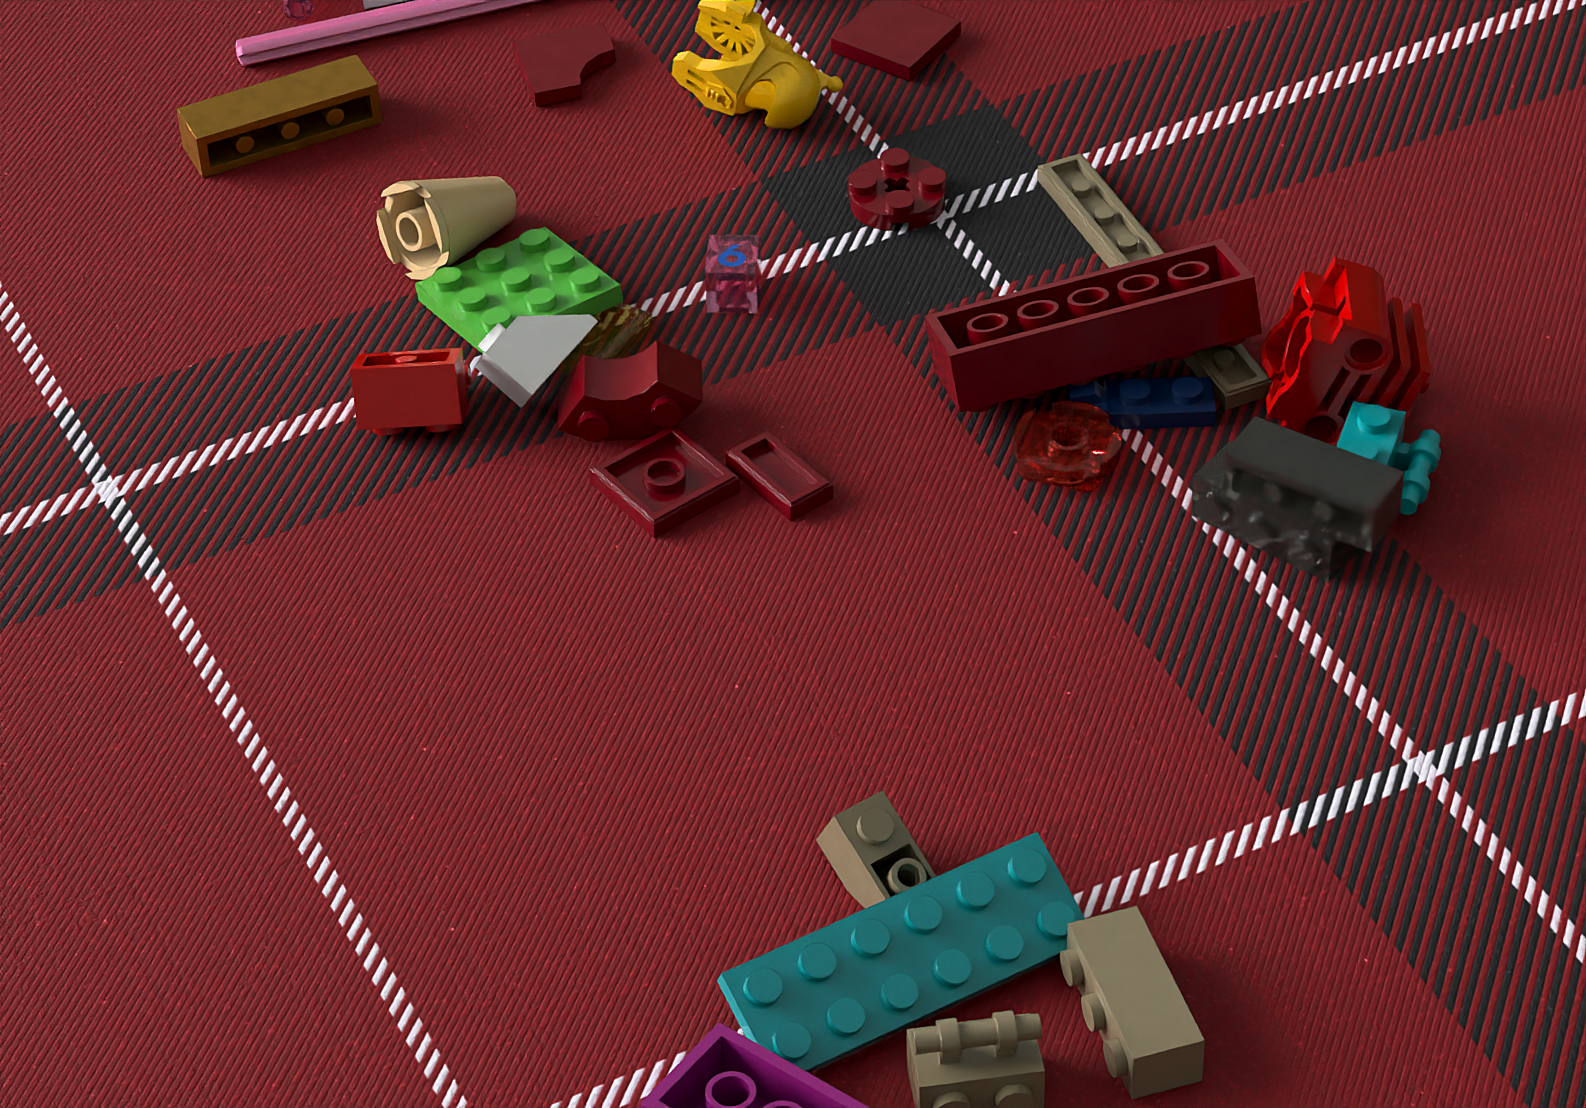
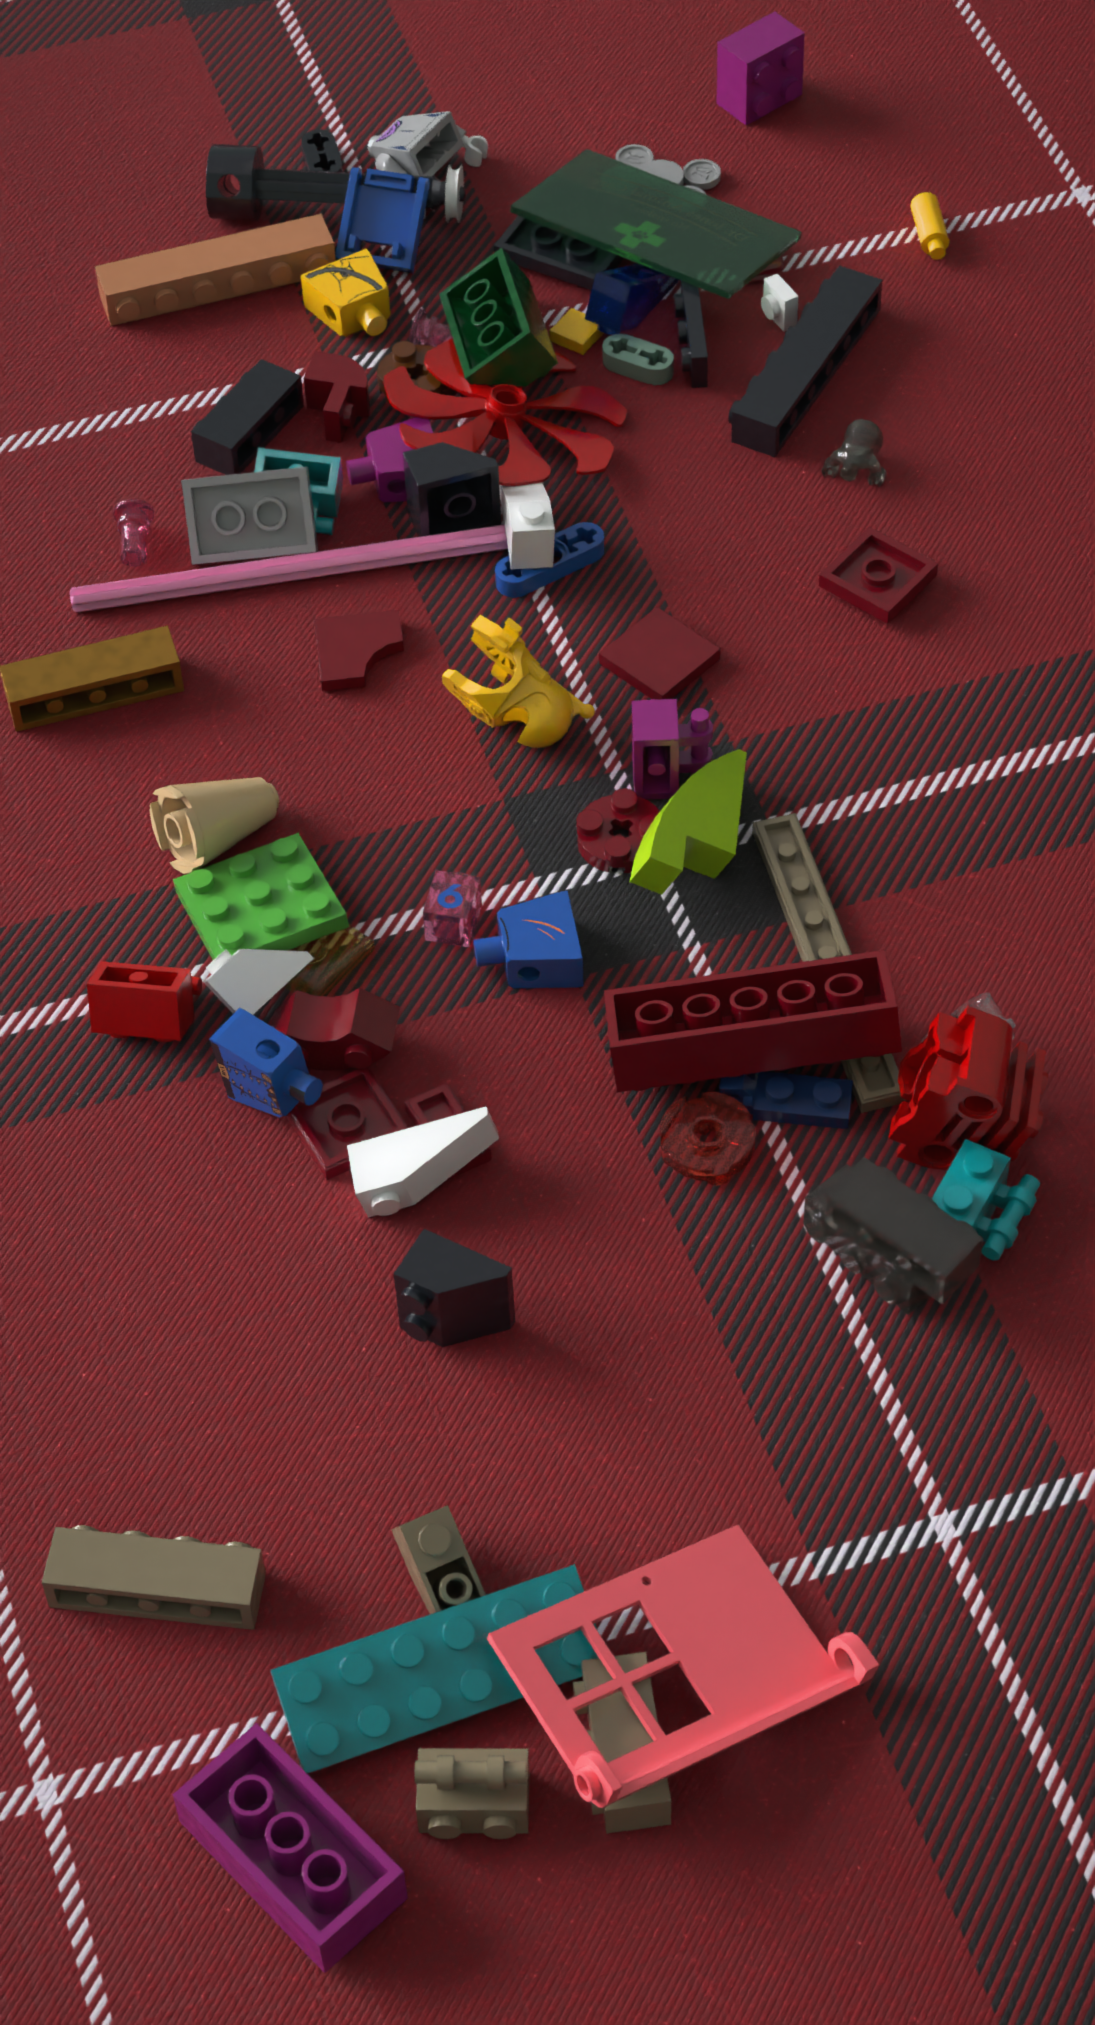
camera: 10 degrees right, 10 degrees up
none -> dark tan brick [42,1525,266,1630]
none -> blue torso [209,1008,323,1118]
none -> white slope [347,1107,499,1218]
none -> black slope [394,1229,515,1347]
none -> blue torso [473,891,583,988]
none -> coral door [487,1525,879,1808]
none -> lime slope [629,749,747,895]
none -> magenta brick [632,699,713,800]

